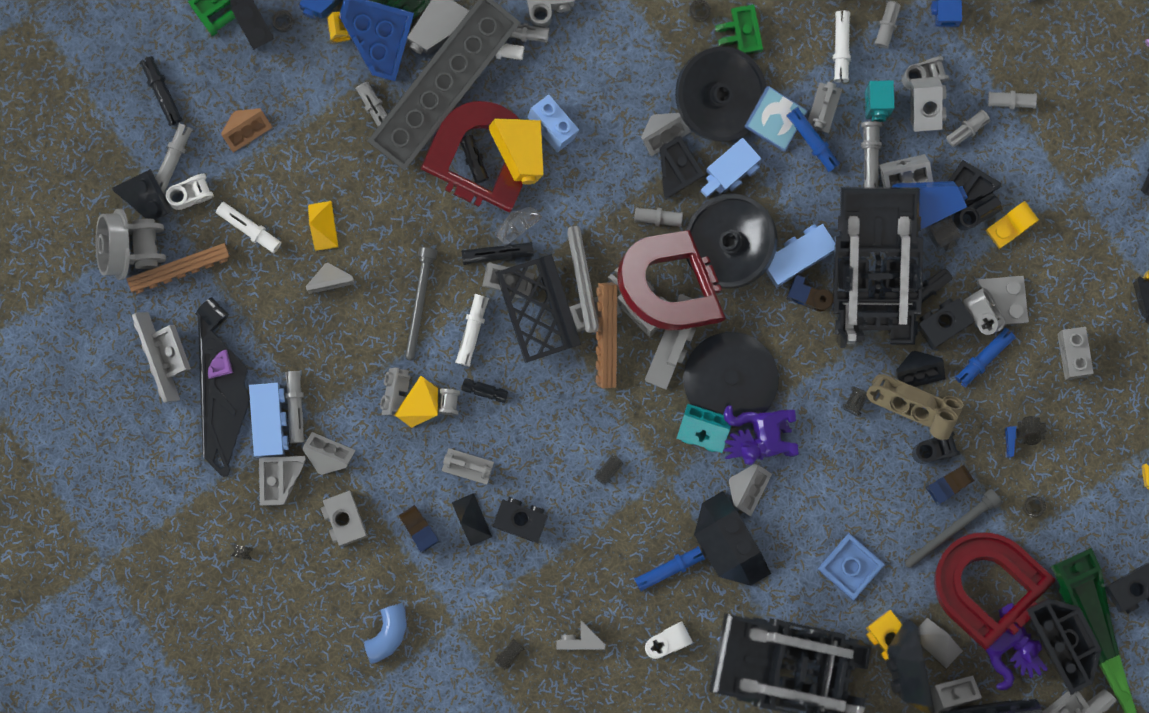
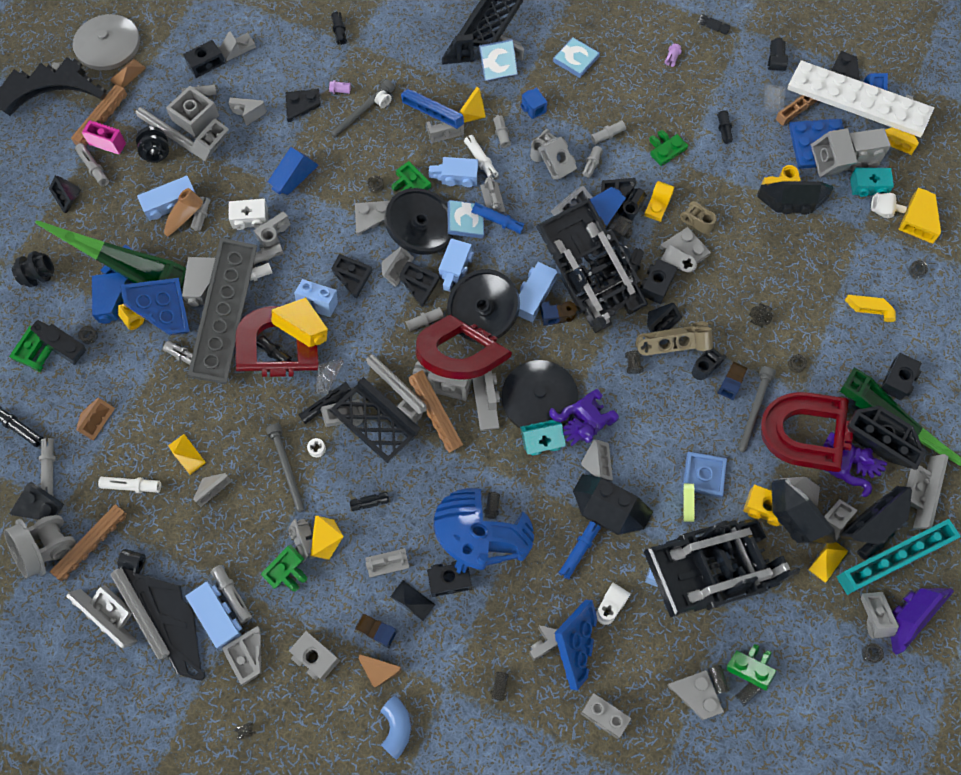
camera: 30 degrees left, 15 degrees down
white piece [166,174,214,210] -> none
medium lavender tile [208,350,233,379] -> none
light grey slope [303,432,356,475] -> none
light grey bush [438,389,460,416] -> none
white pin [455,294,489,367] -> none
light grey pin [861,122,882,187] -> none
teal brick [865,80,894,122] -> none
blue pin [955,328,1016,388] -> none
blue piece [1005,426,1017,458] -> none
light grey brick [1057,327,1094,380] -> none
none -> light grey axle [111,569,169,660]
none -> green hinge [261,545,307,592]
none -> white bush [307,438,326,458]
none -> black wing [331,254,373,299]
none -> light grey wing [355,201,389,236]
none -> medium nougat slope [358,655,402,687]
none -> light blue hinge [429,157,478,187]
none -> blue piece [433,488,534,573]
none -> blue plate [555,600,597,690]
none -> green hinge [649,130,688,166]
none -> dark tan piece [680,201,716,234]
none -> yellowish green beam [683,483,695,522]

